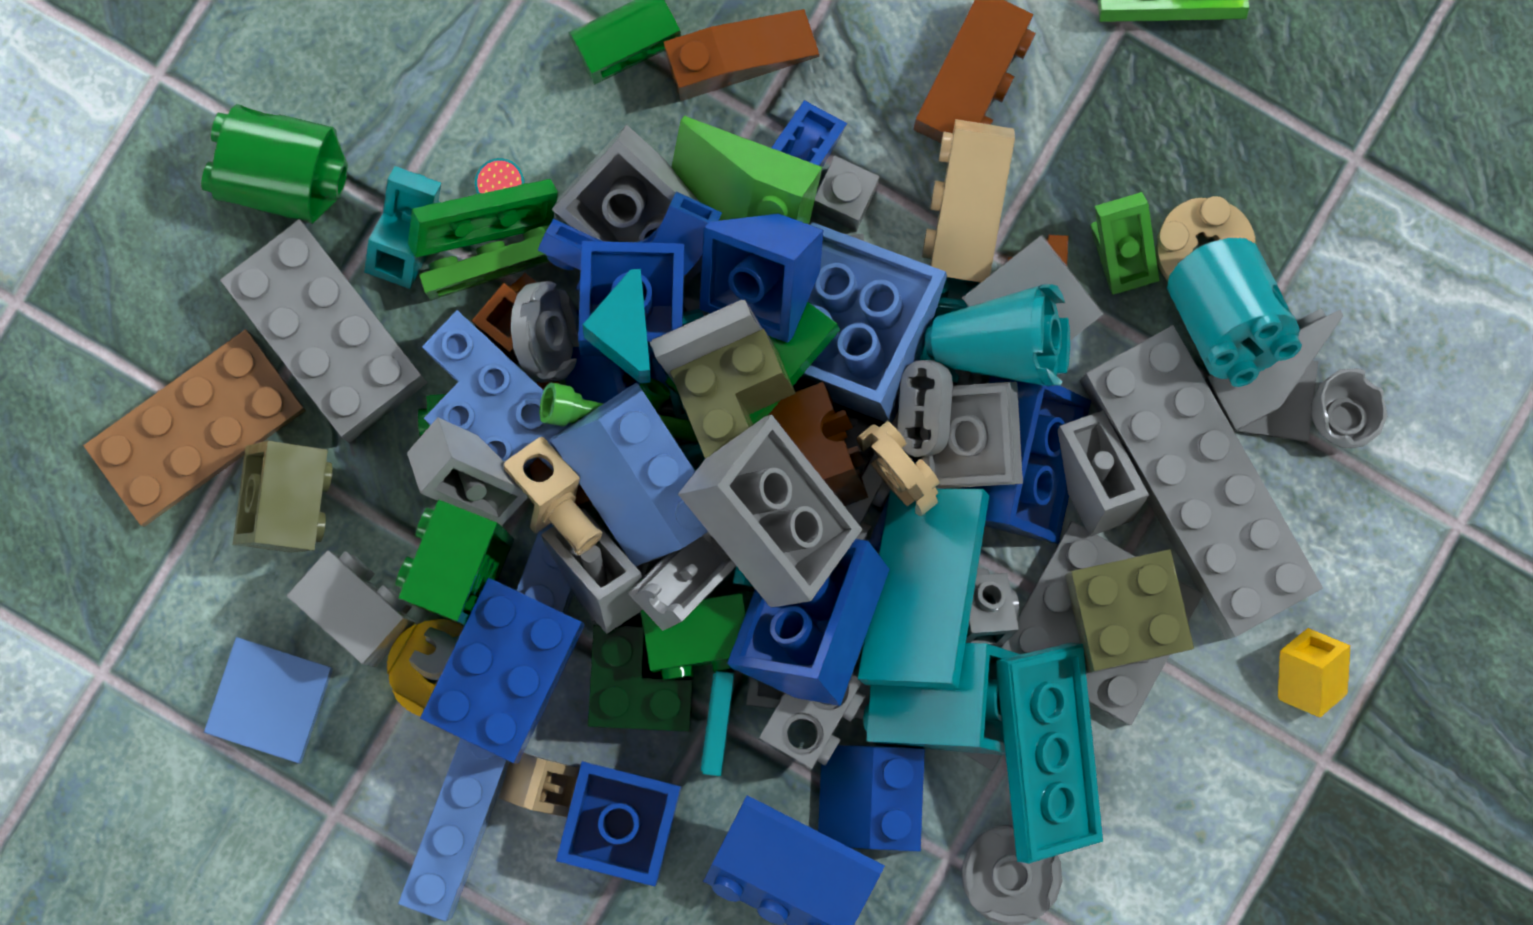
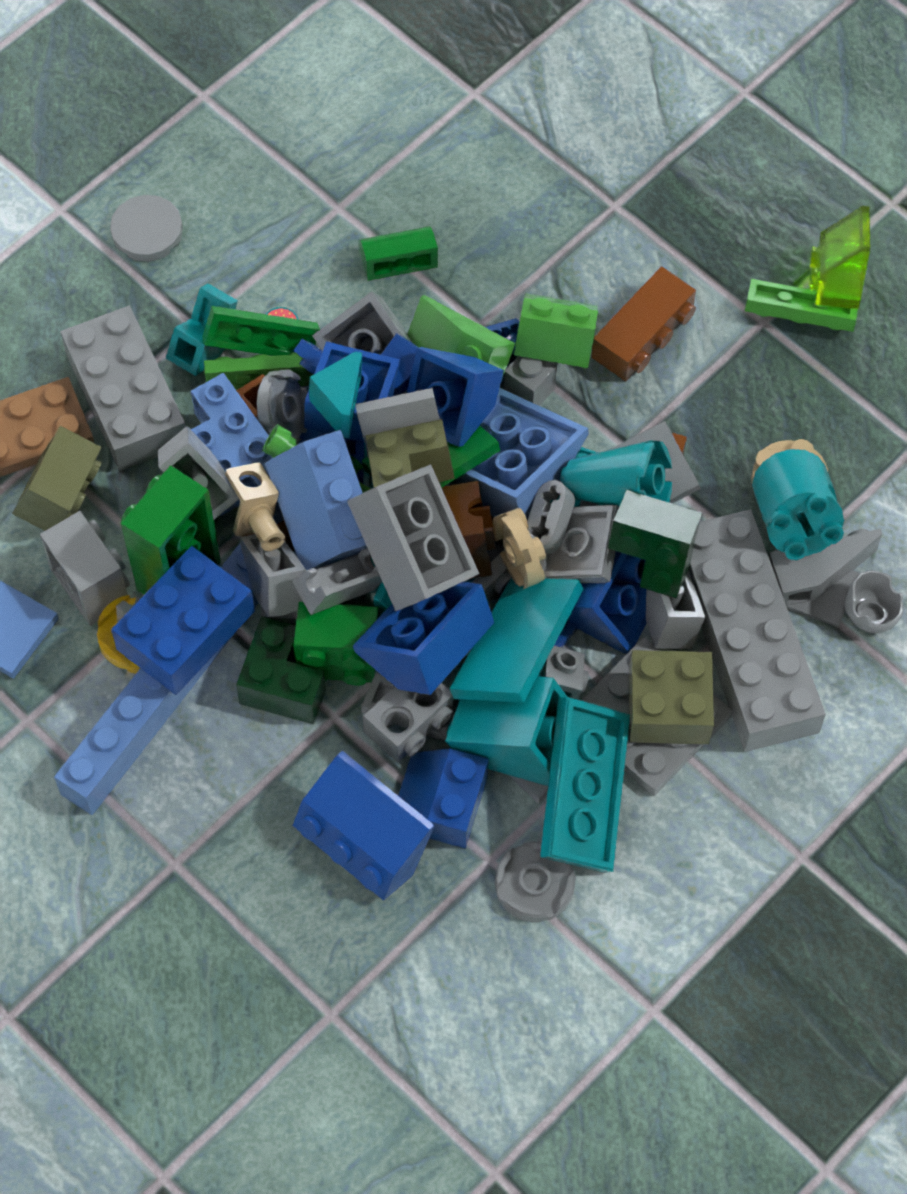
camera: 15 degrees right, 20 degrees down
green cylinder [201,104,348,224] -> none
tan slope [499,753,580,817] -> none
blue brick [556,761,682,887] -> none
dark orange slope [664,9,820,101] -> none
teal tile [701,671,735,776] -> none
tan brick [922,119,1015,283] -> none
bright green slope [1091,192,1159,295] -> none
yellow panel [1278,628,1351,718] -> none
none -> light grey tile [110,195,183,262]
none -> bright green slope [514,293,598,368]
none -> dark green brick [608,490,702,599]

